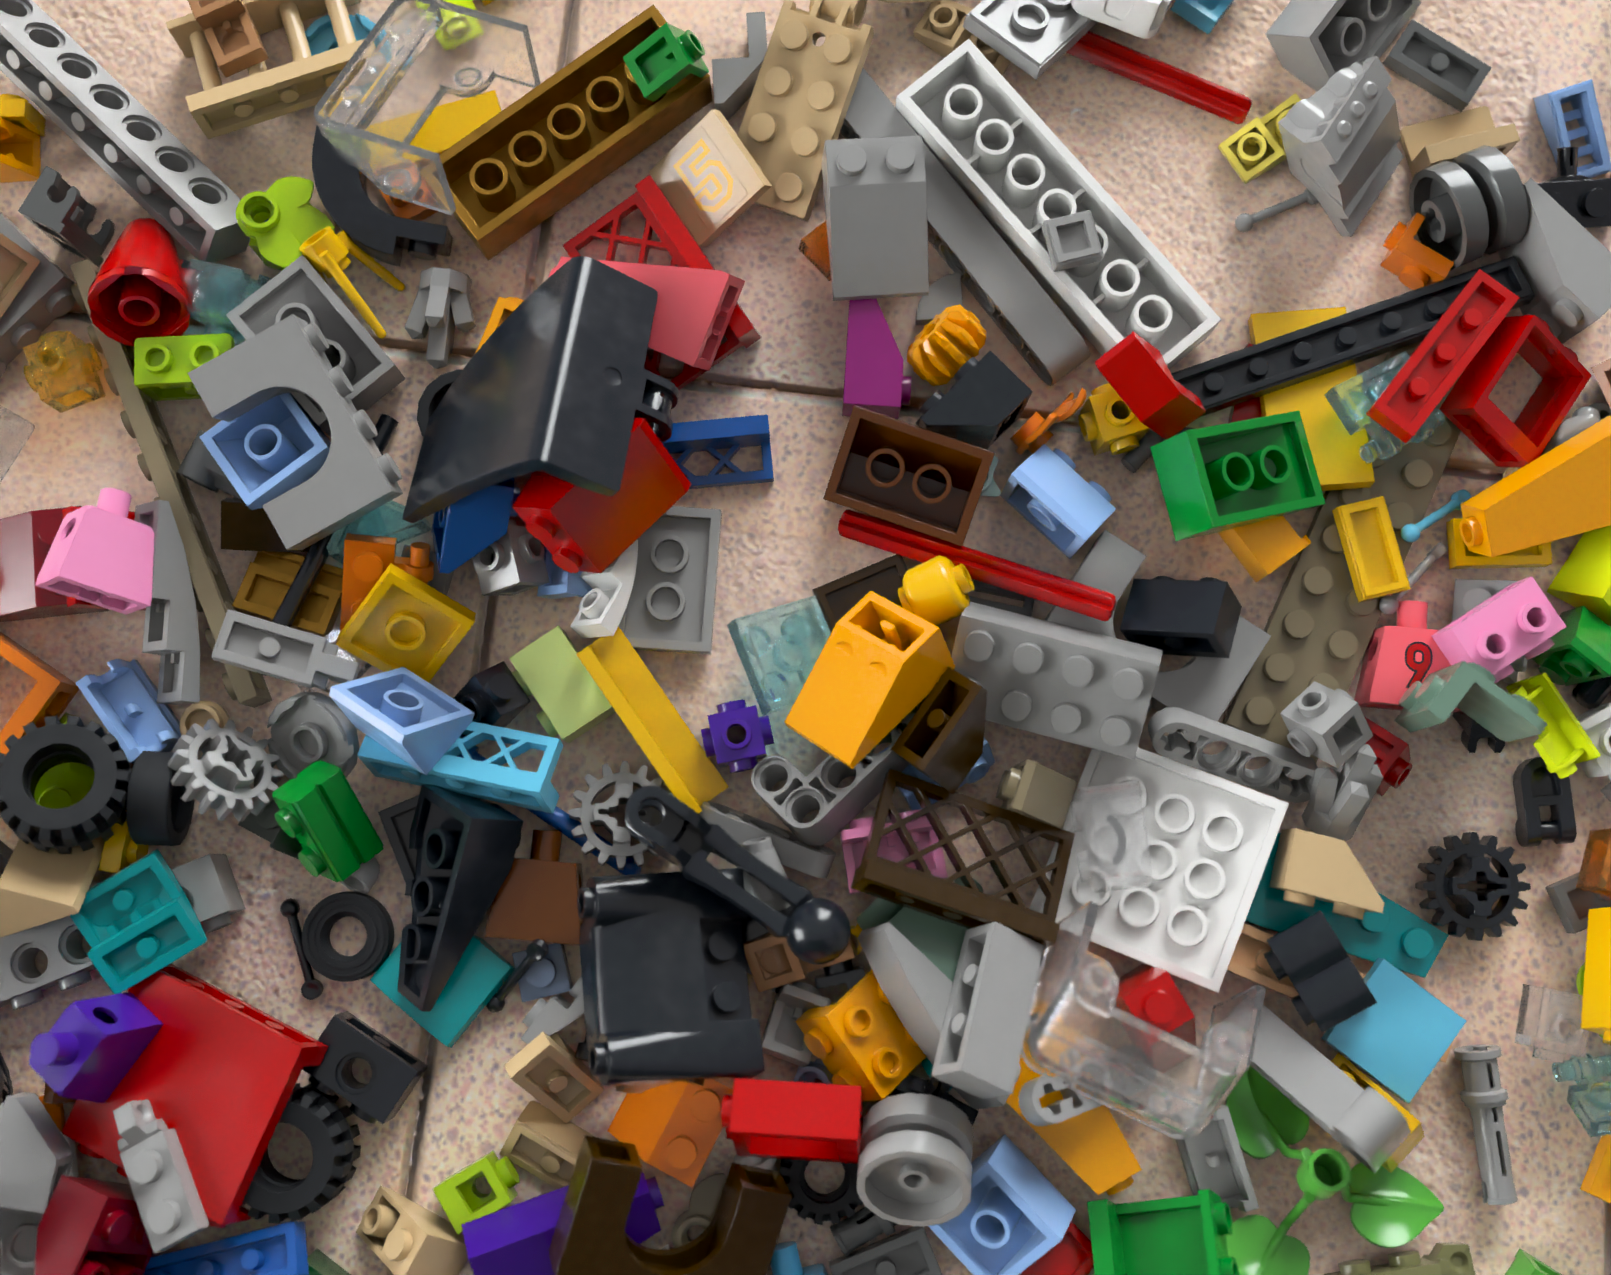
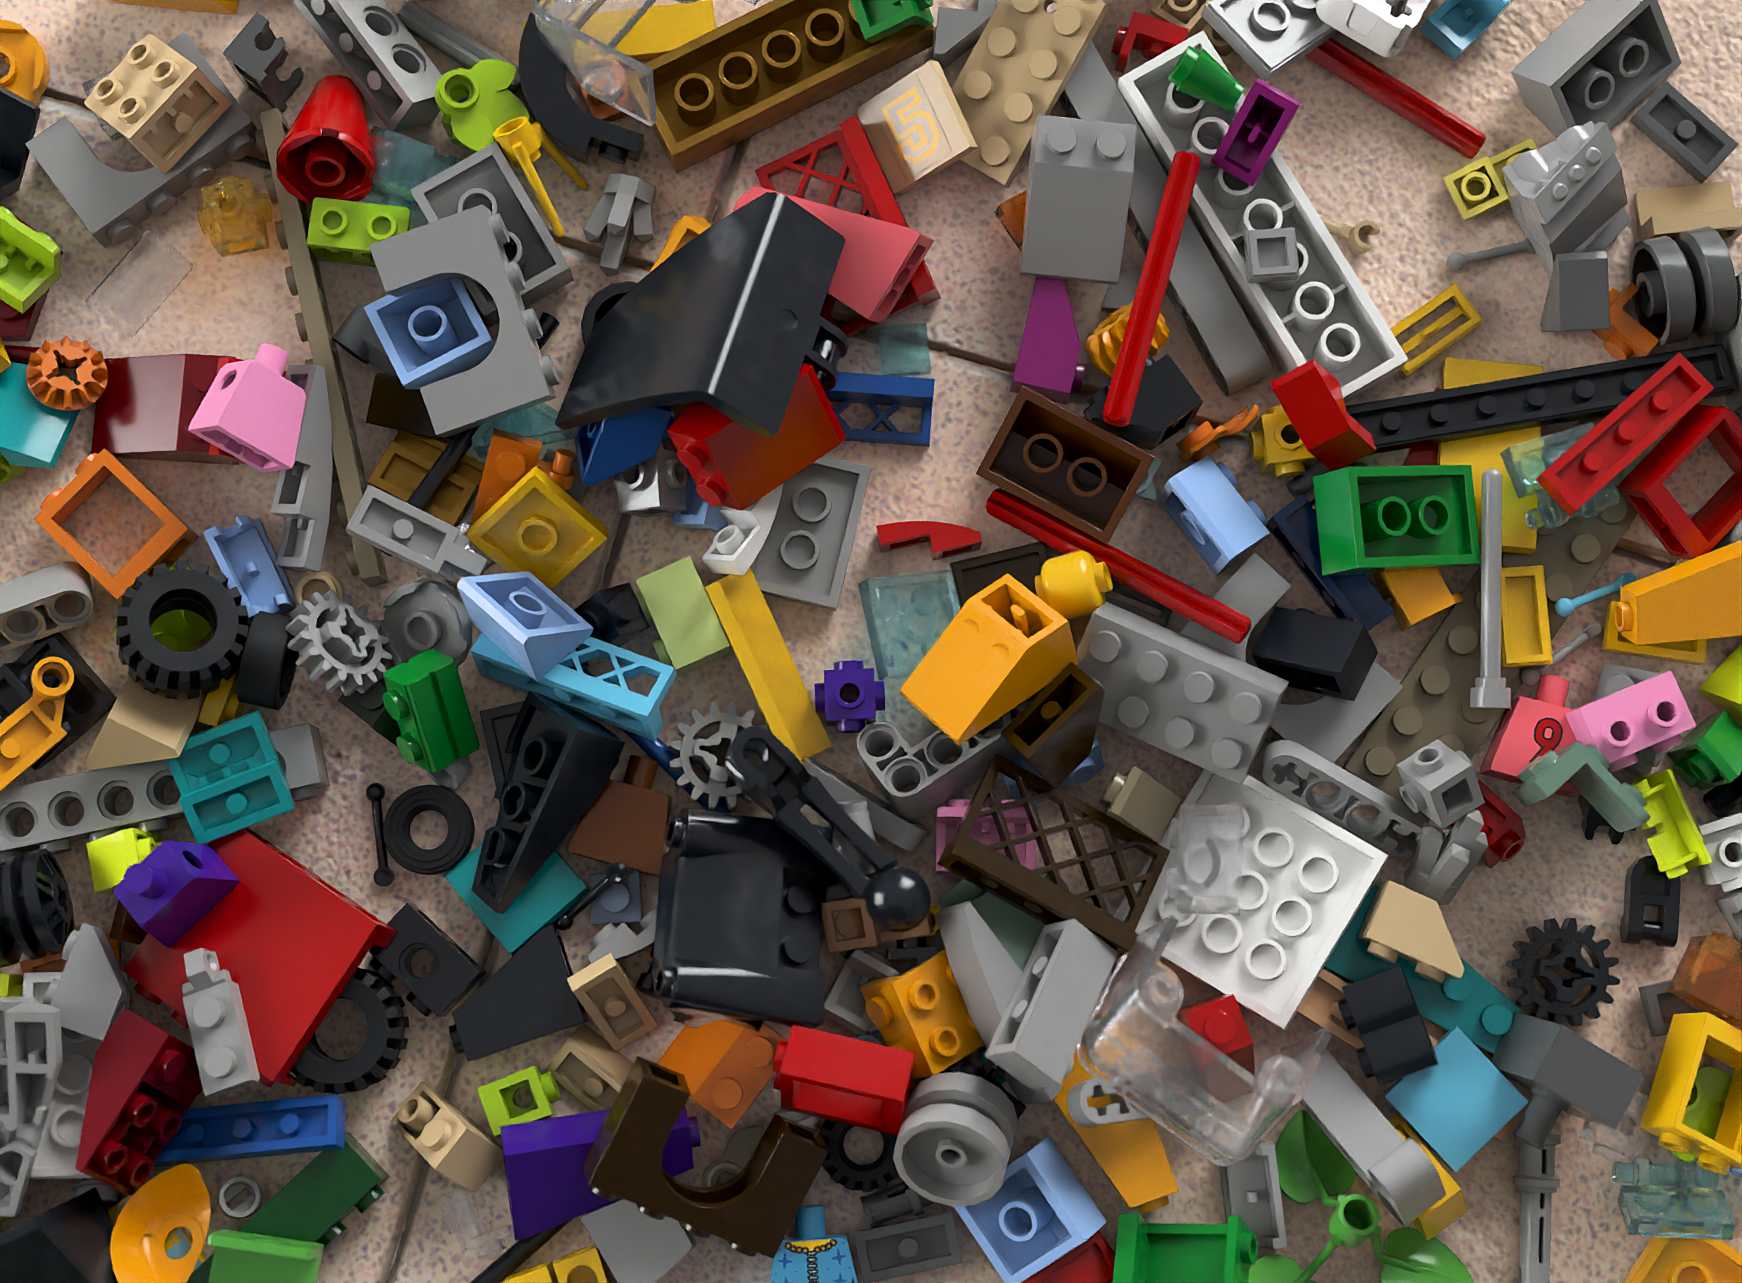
camera: 10 degrees right, 0 degrees up
none -> neon yellow slope [86,828,165,895]
none -> light grey axle [397,1,521,94]
none -> black slope [449,925,589,1062]
none -> red slope [876,521,982,561]
none -> clear light blue tile [878,323,931,377]
none -> red axle [1103,151,1200,427]
none -> red bracket [1110,12,1189,73]
none -> green cone [1168,45,1245,112]
none -> magenta slope [1211,78,1301,186]
none -> dark blue container [1265,493,1395,631]
none -> tan hand [1320,217,1380,254]
none -> yellow tile [1390,283,1484,380]
none -> light grey piece [1470,469,1511,709]
none -> dark grey brick [1490,1012,1645,1151]
none -> dark grey slope [1540,251,1610,332]

